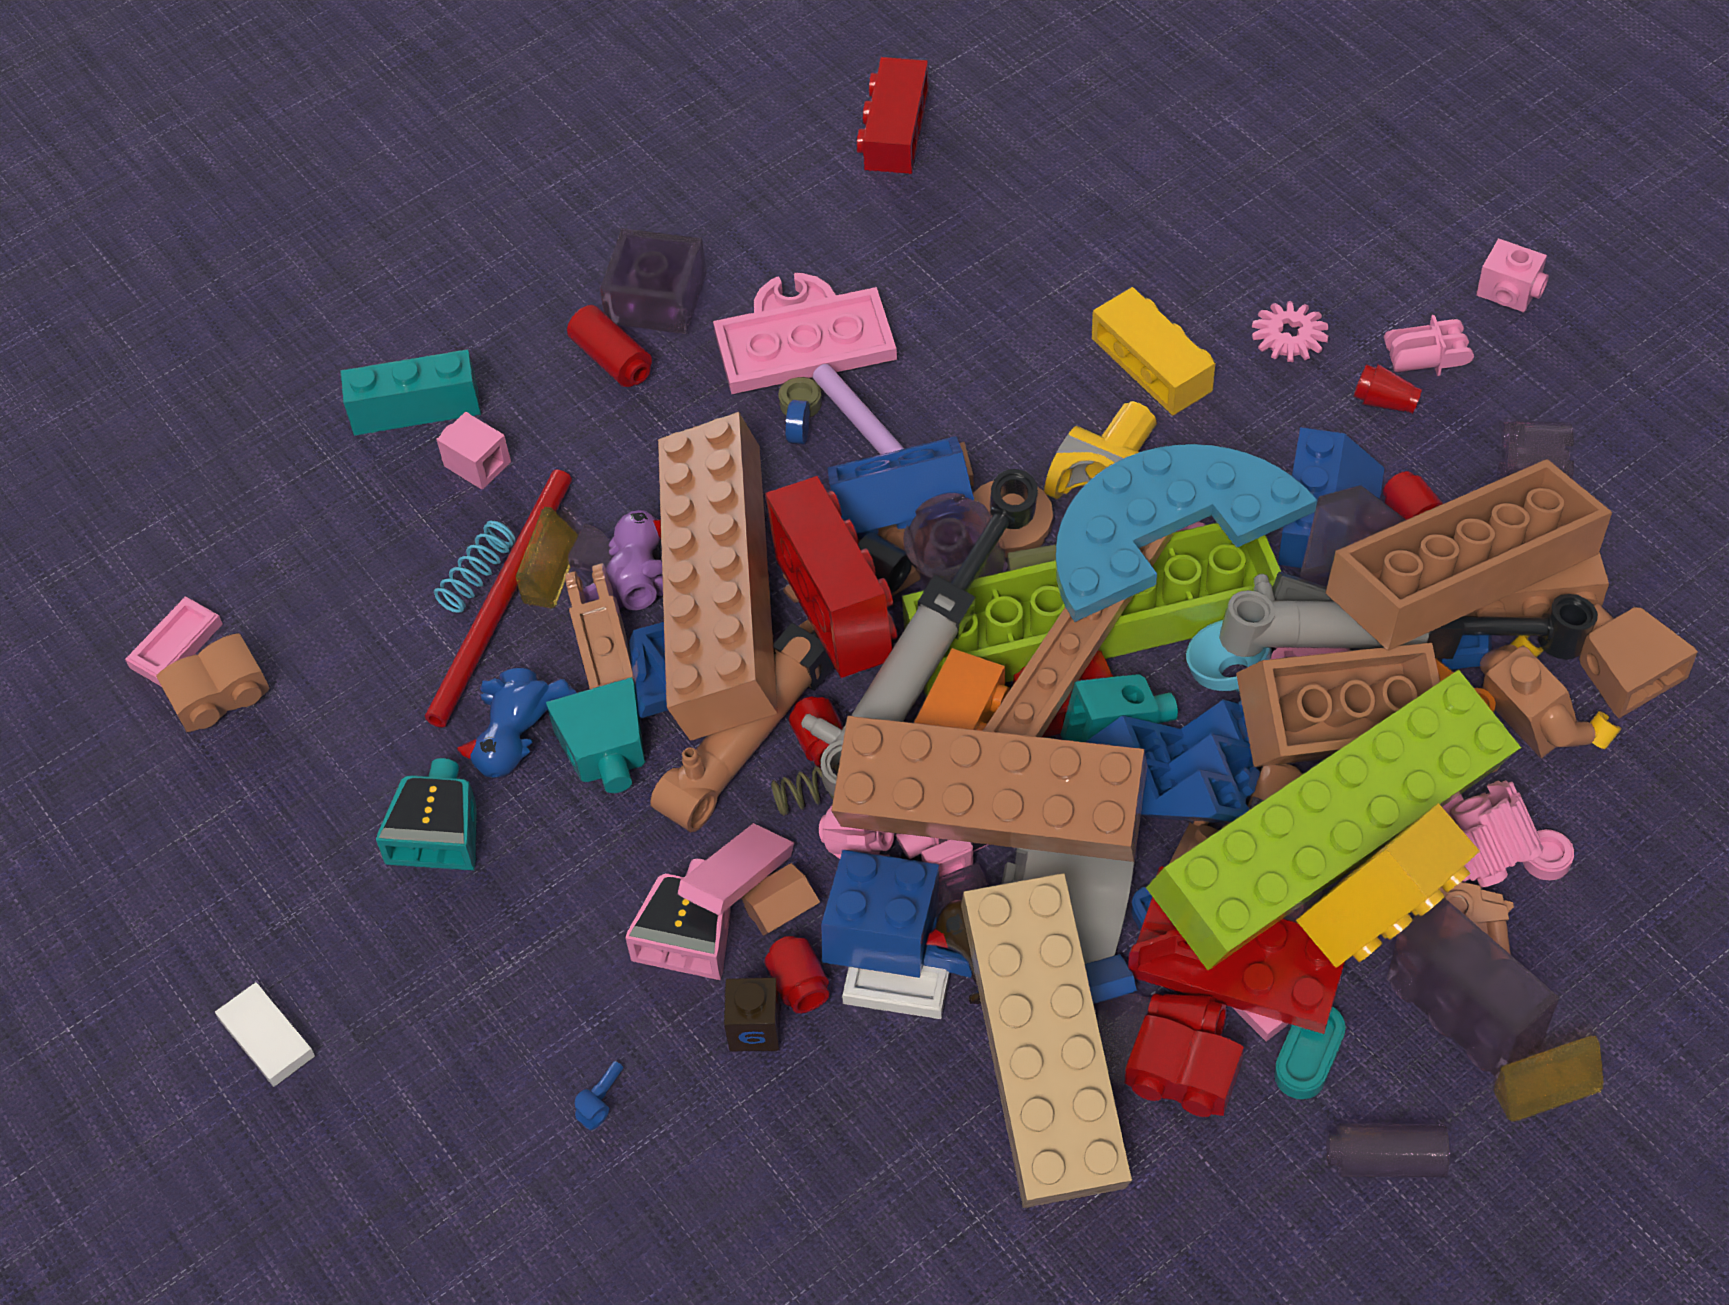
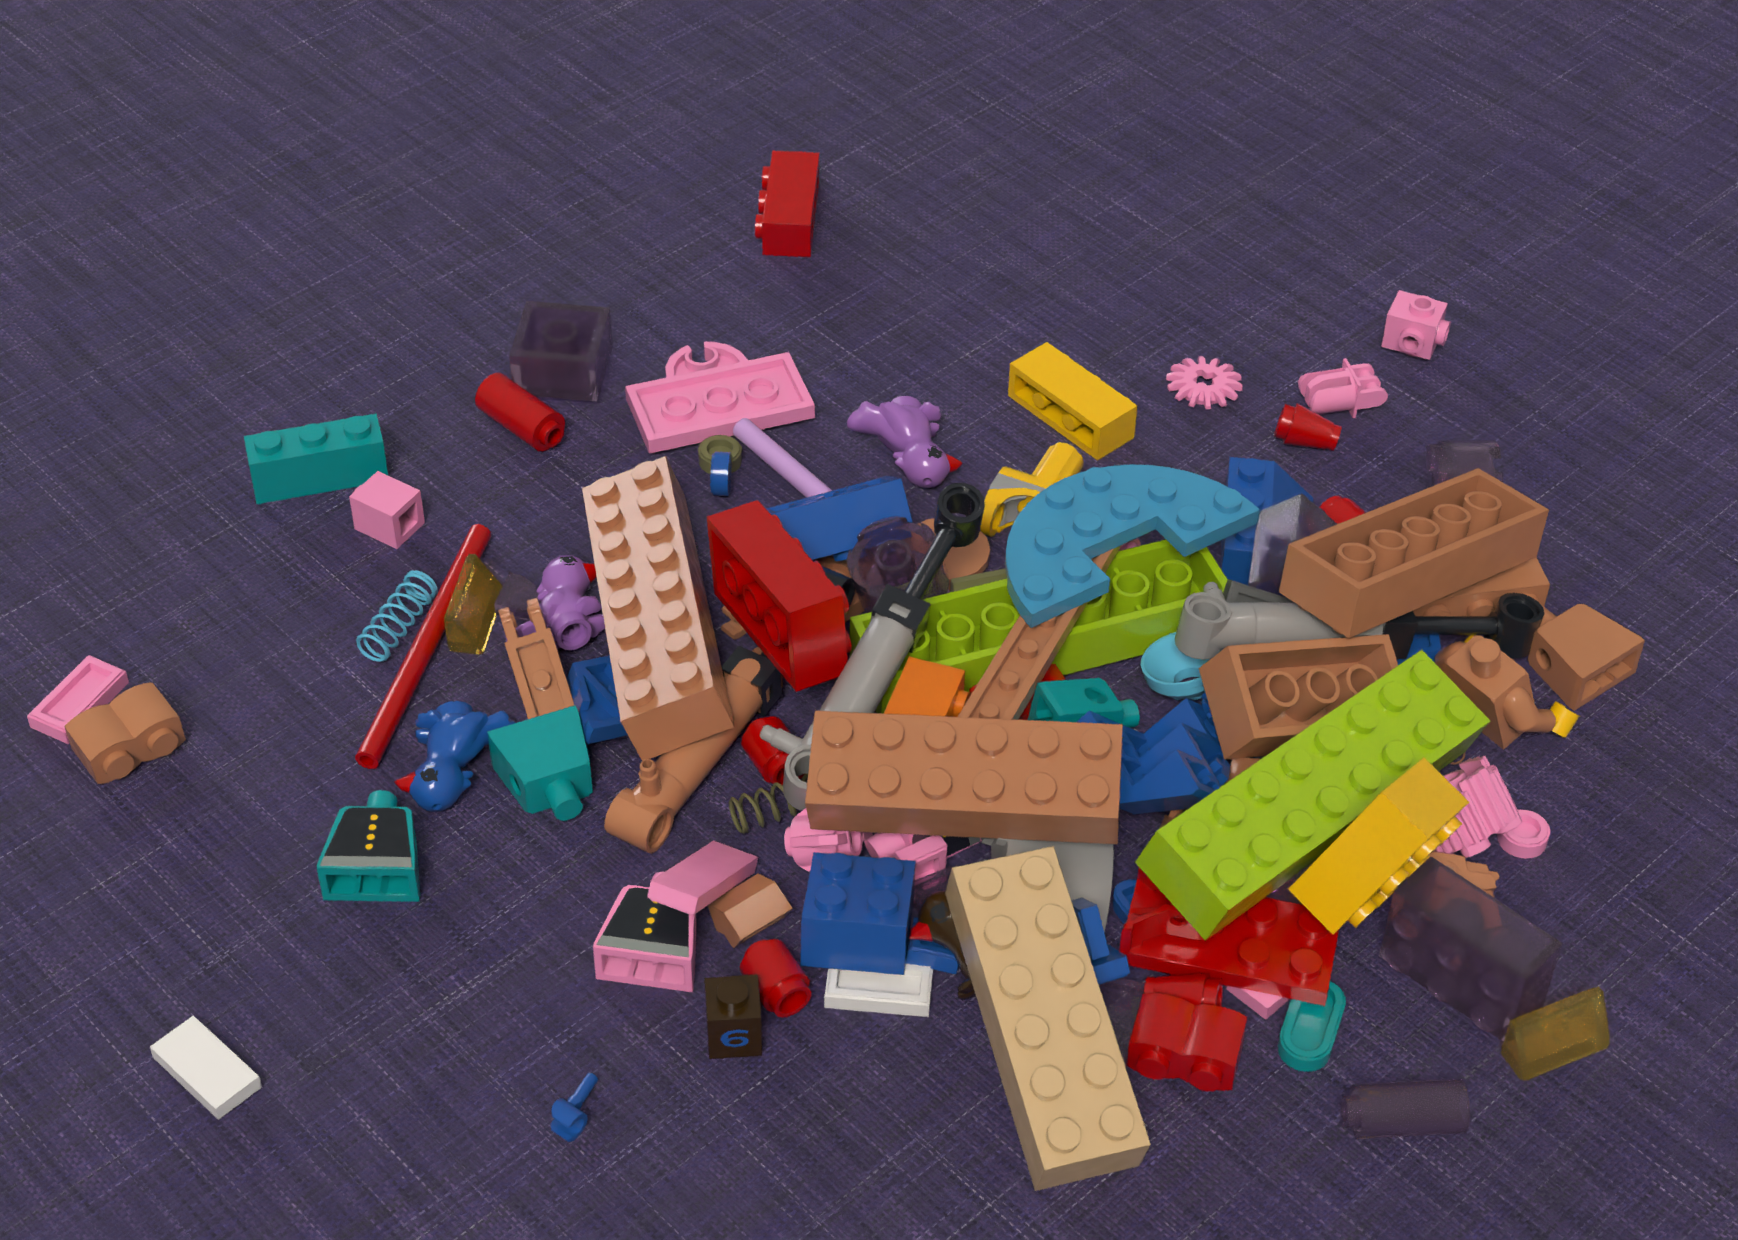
camera: 10 degrees left, 10 degrees down
none -> medium lavender animal [847,396,962,488]
none -> blue tile [1072,898,1110,960]

